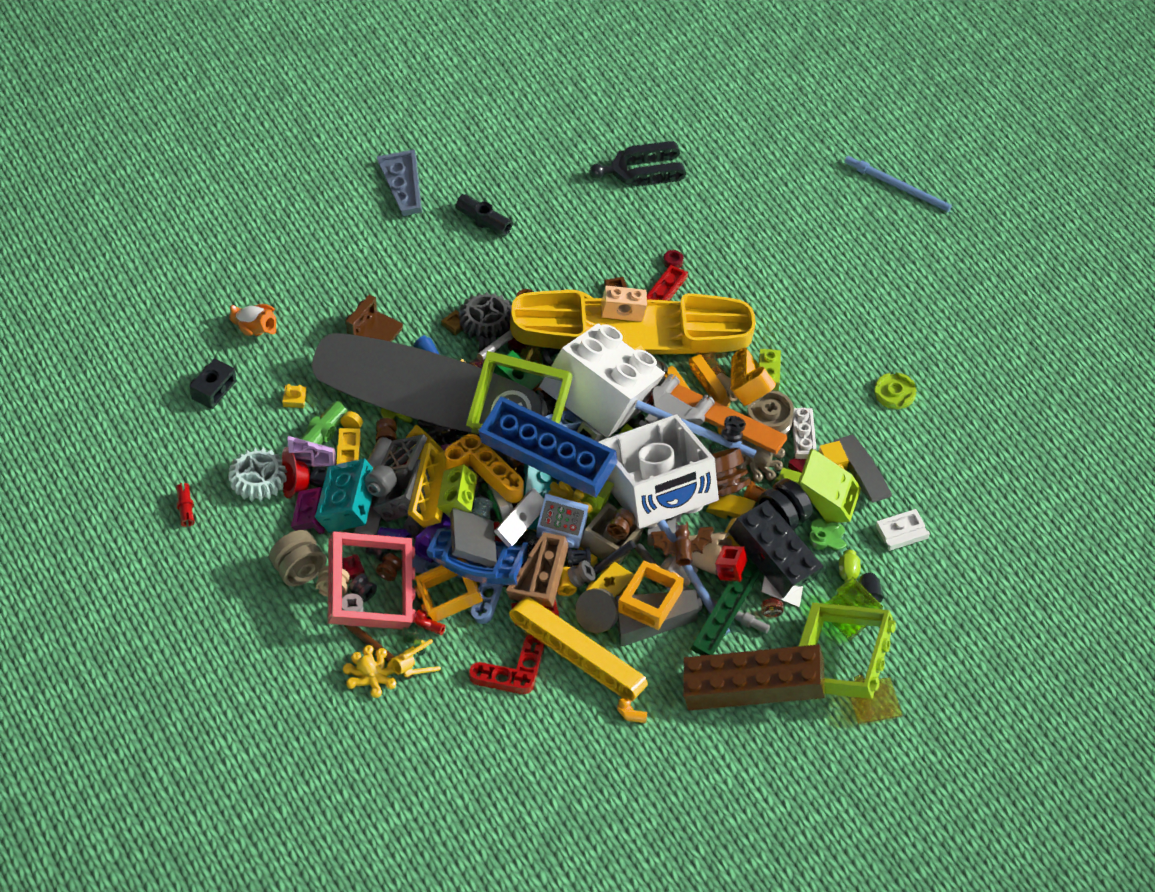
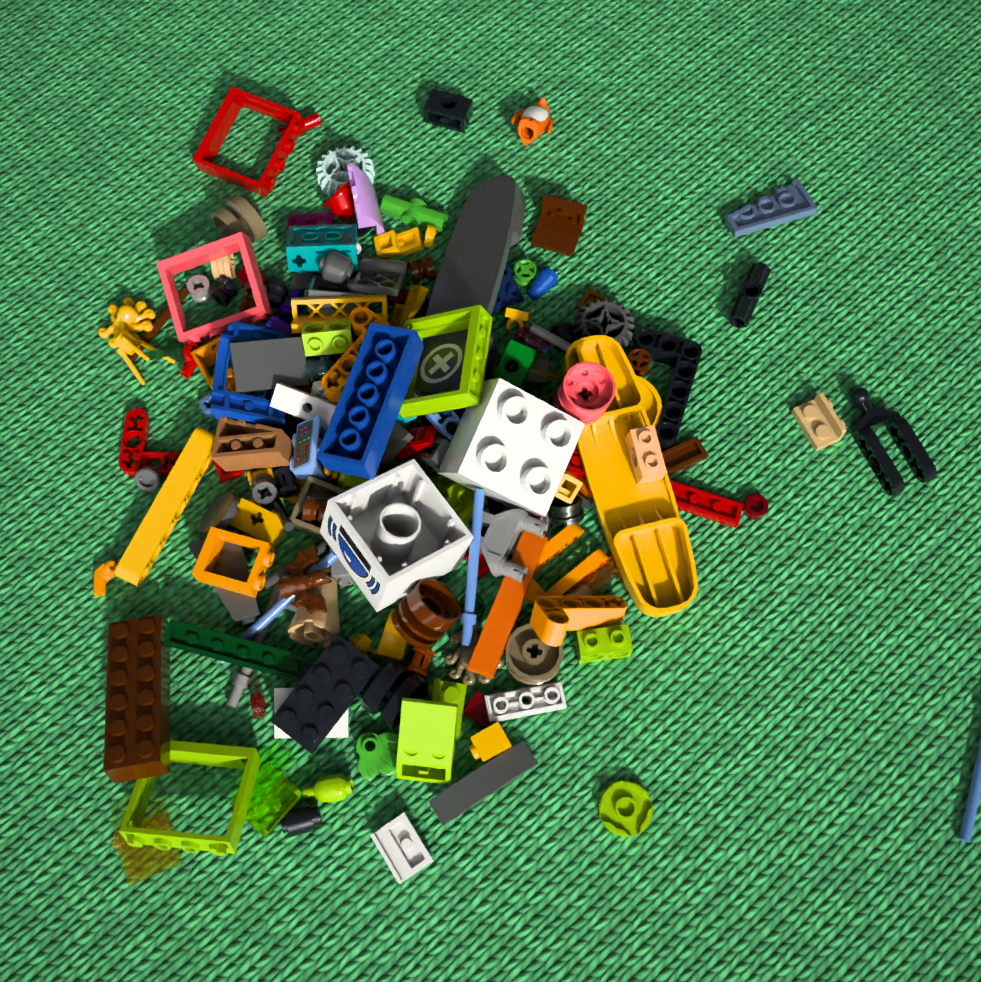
camera: 80 degrees right, 15 degrees up
yellow tile [282,384,307,408] -> none
red brick [715,545,747,581] -> none
black wheel [721,416,746,442] -> none
none -> dark grey tile [135,466,162,492]
none -> red window [192,86,305,197]
none -> coral wheel [555,361,616,425]
none -> black beam [633,328,702,451]
none -> tan bracket [791,392,846,451]

